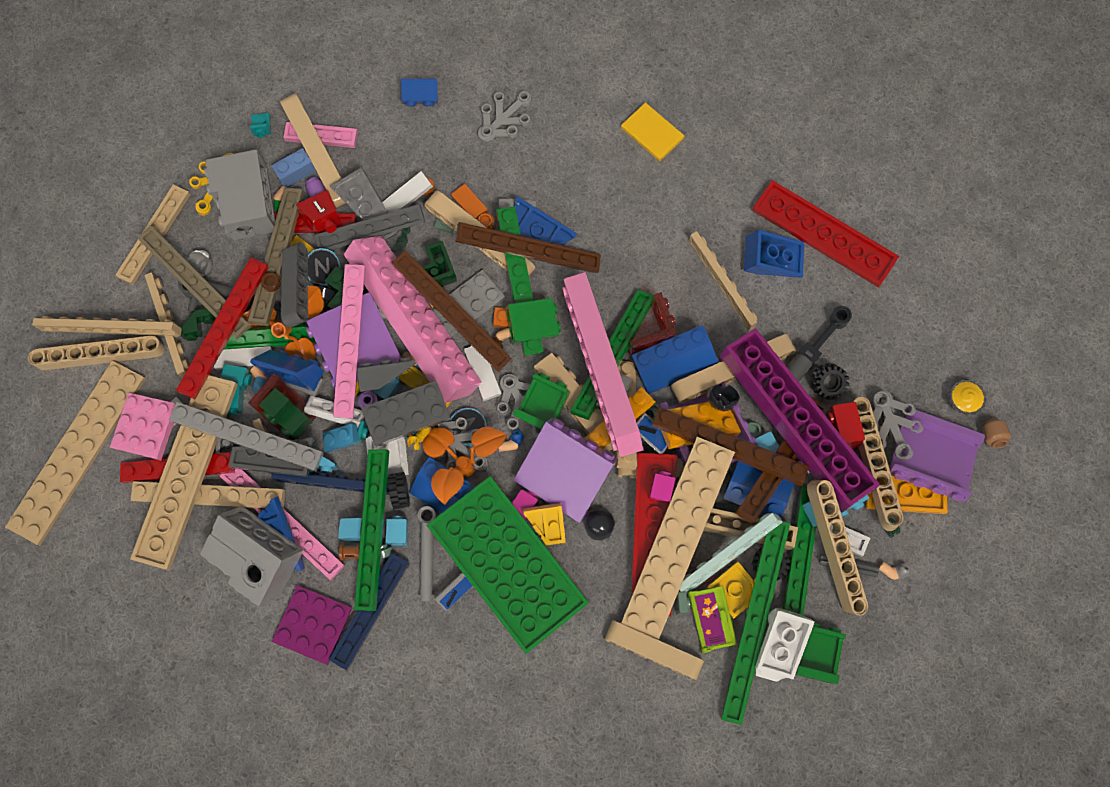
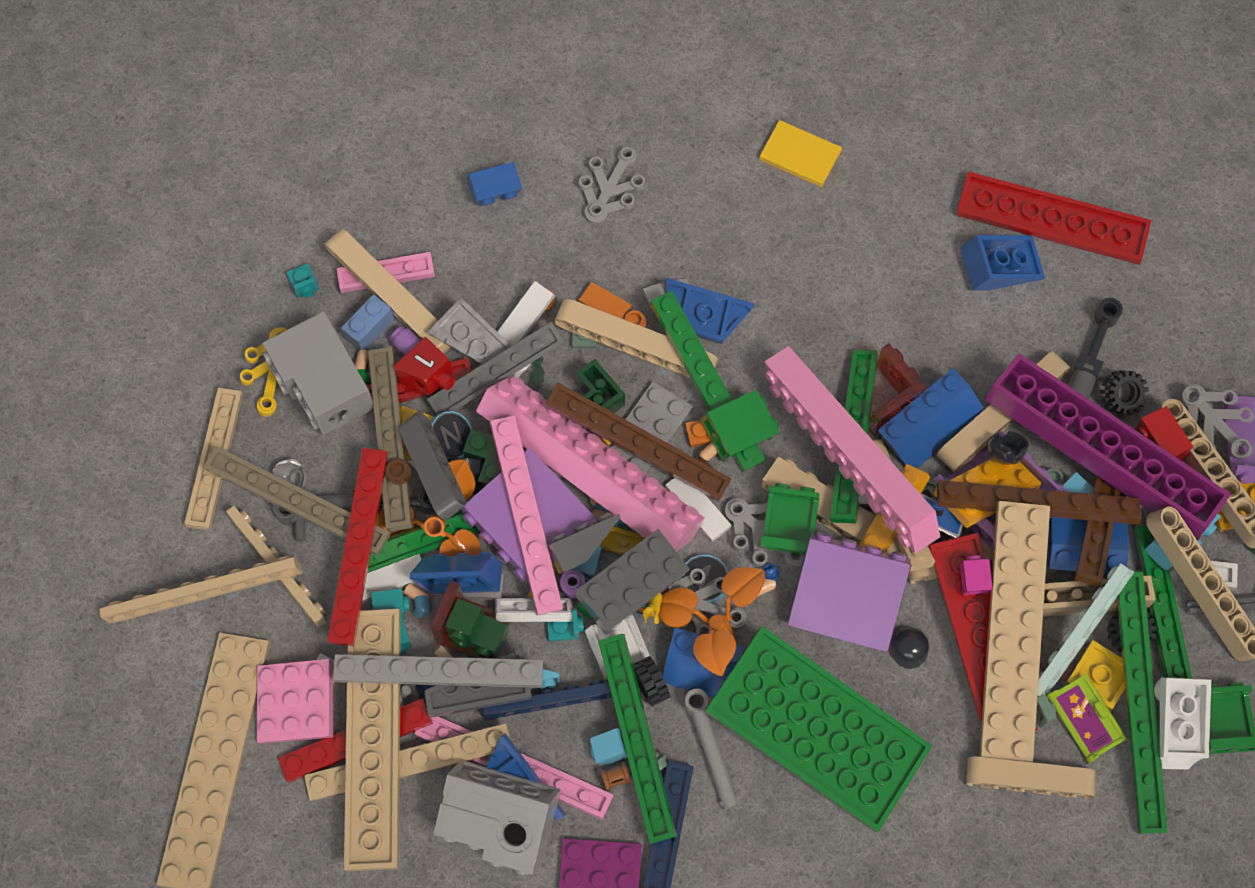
camera: 20 degrees left, 5 degrees down
tan beam [28,336,165,370] -> none
dark green slope [181,308,216,341] -> none
dark azure plate [323,424,358,452] -> none
medium azure brick [386,516,409,546] -> none
slope [435,573,472,611] -> none
reddish brown tile [455,222,601,273] -> none
dark pink brick [512,489,538,521] -> none
yellow wing [523,503,566,546] -> none
tan plate [689,231,757,331] -> none

